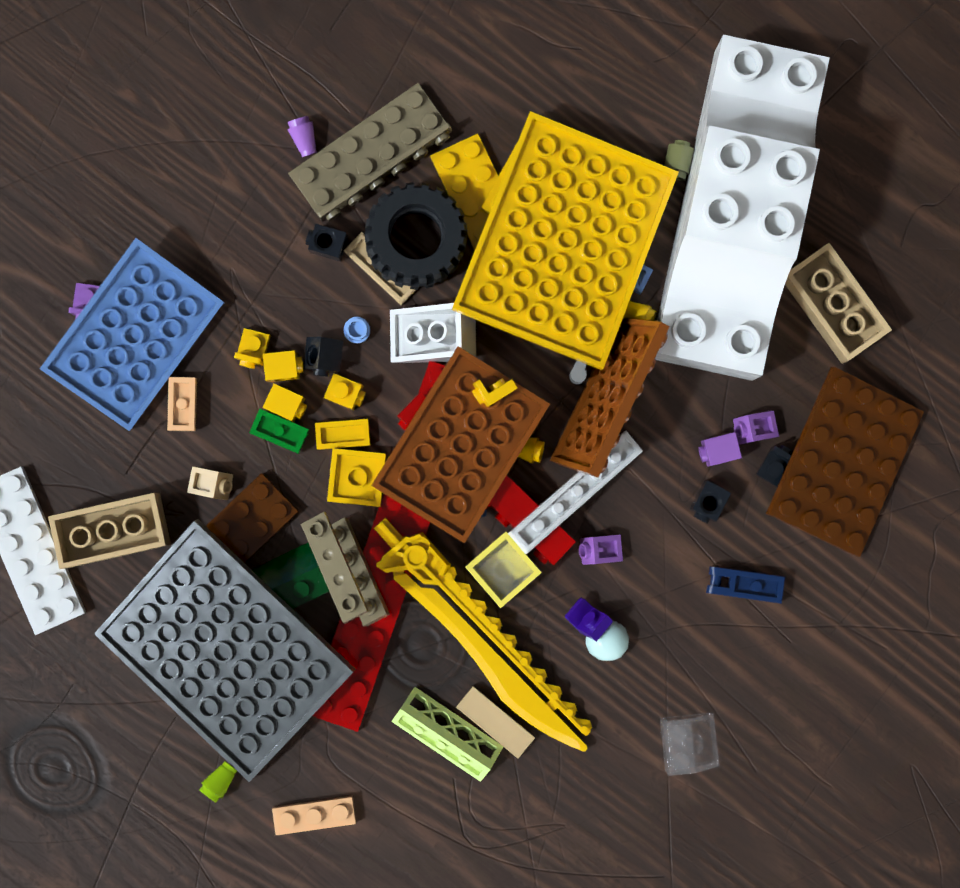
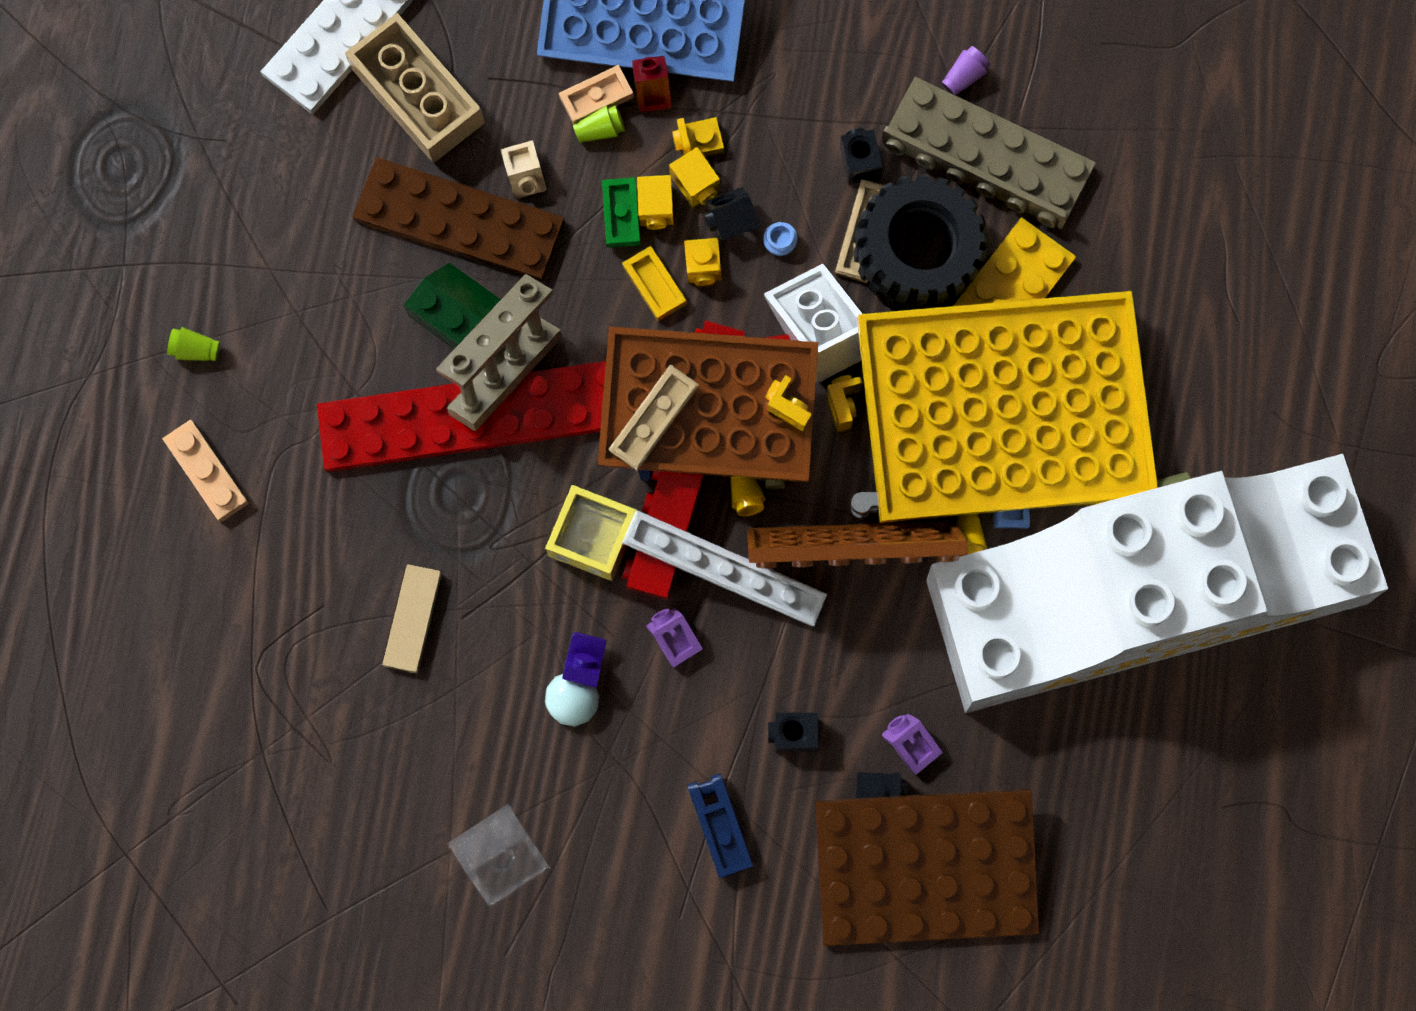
camera: 70 degrees right, 10 degrees down
dark grey plate [94,519,356,782] -> none
yellow plate [327,448,386,507] -> none
yellow piece [374,518,592,752] -> none
yellowish green fence [391,687,503,782] -> none
medium lavender brick [698,432,742,467] -> none
tan brick [785,243,892,364] -> none
none -> lime cone [573,105,625,143]
none -> tan tile [608,364,699,471]
none -> dark red bracket [632,56,672,113]
none -> yellow bracket [826,375,863,432]

